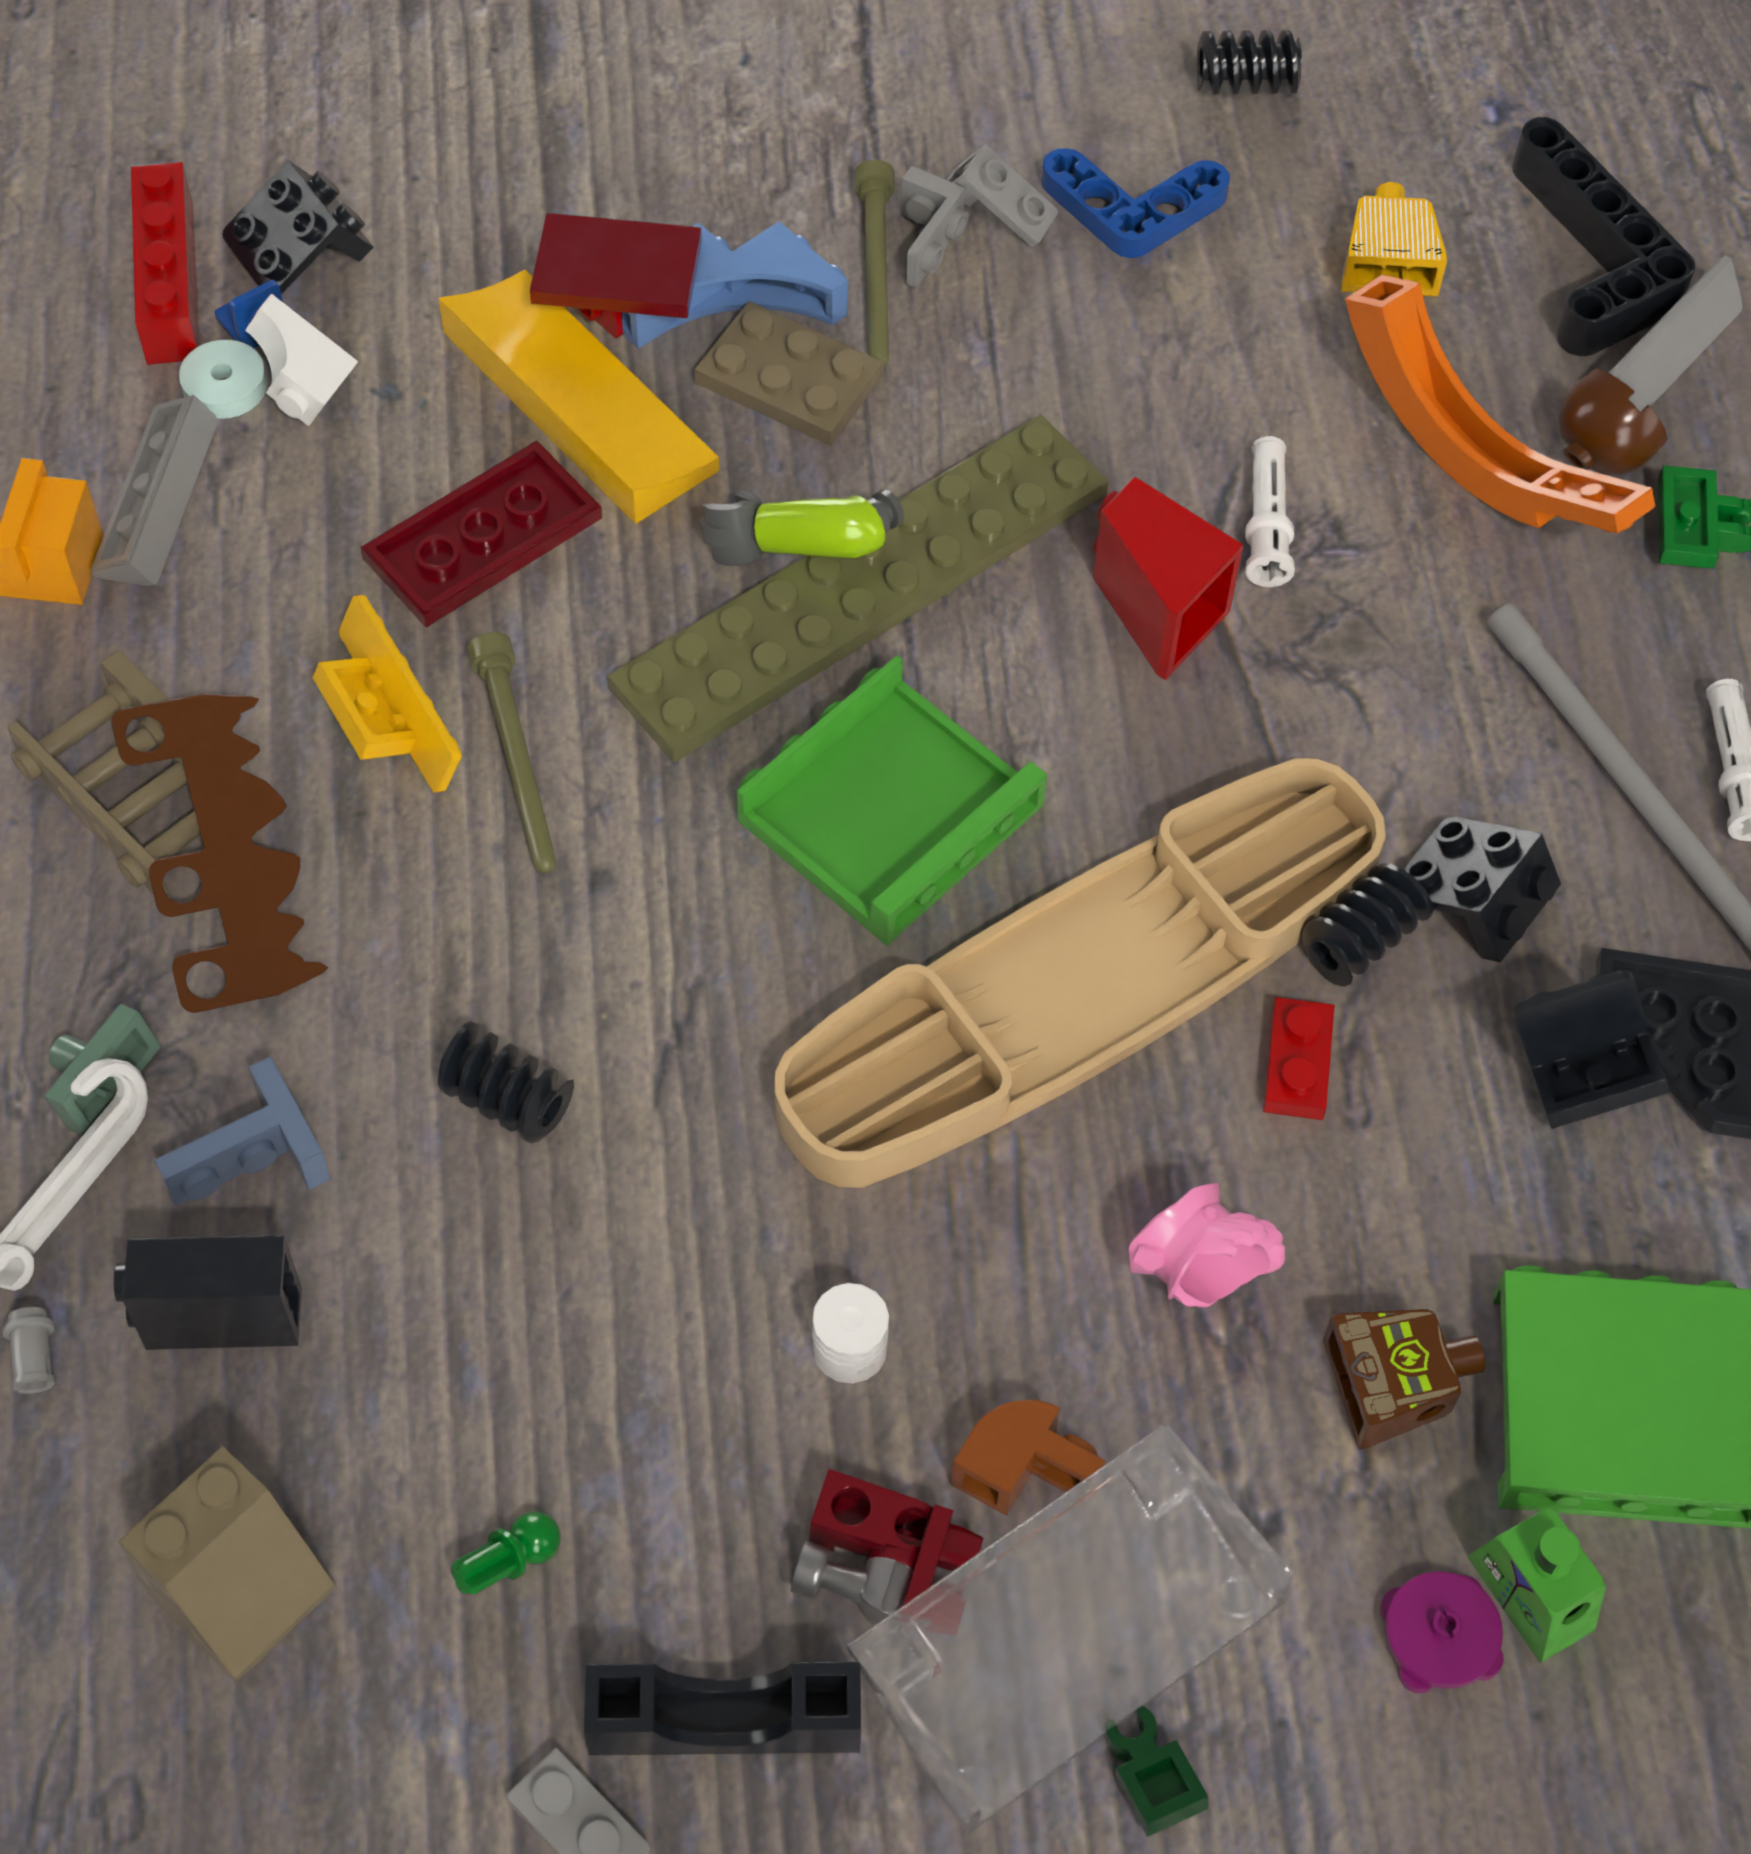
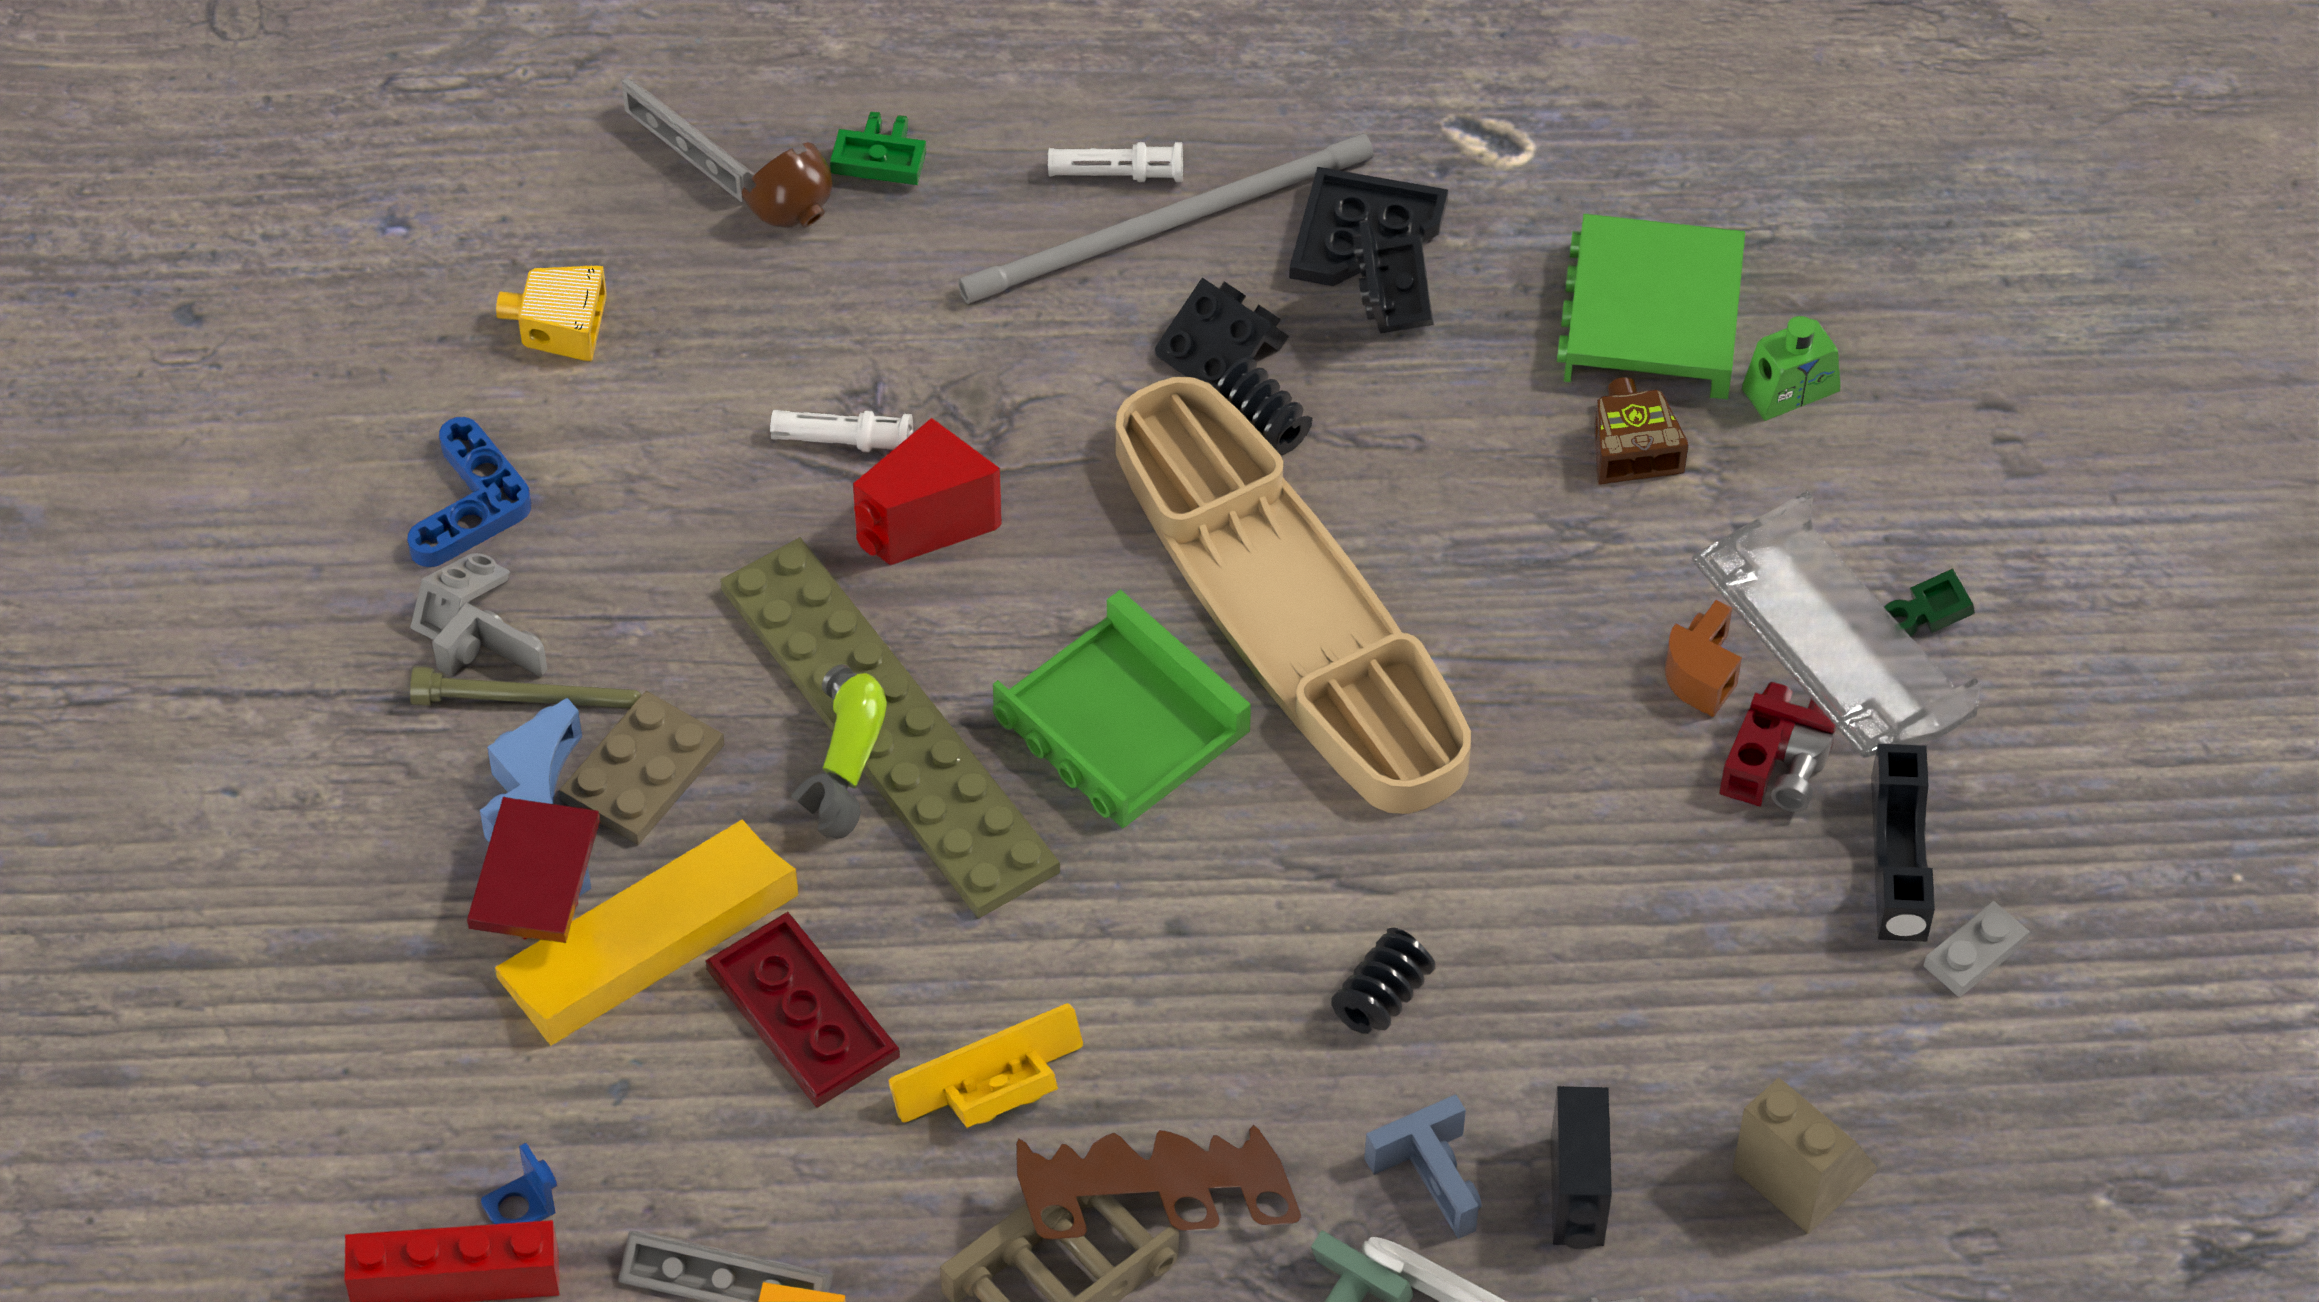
camera: 85 degrees left, 5 degrees down
light aqua piece [179,340,267,419] -> none
black bracket [223,160,374,294] -> none
white arch [245,294,358,426] -> none
green axle [451,1511,561,1594] -> none
olive piece [467,632,556,873] -> none
white piece [812,1283,889,1384] -> none
bright pink piece [1129,1183,1286,1308] -> none
black piece [1197,30,1302,95] -> none
red plate [1263,997,1335,1120] -> none
orange arch [1345,275,1655,534] -> none
magenta piece [1379,1571,1504,1693] -> none
black beam [1512,117,1696,356] -> none

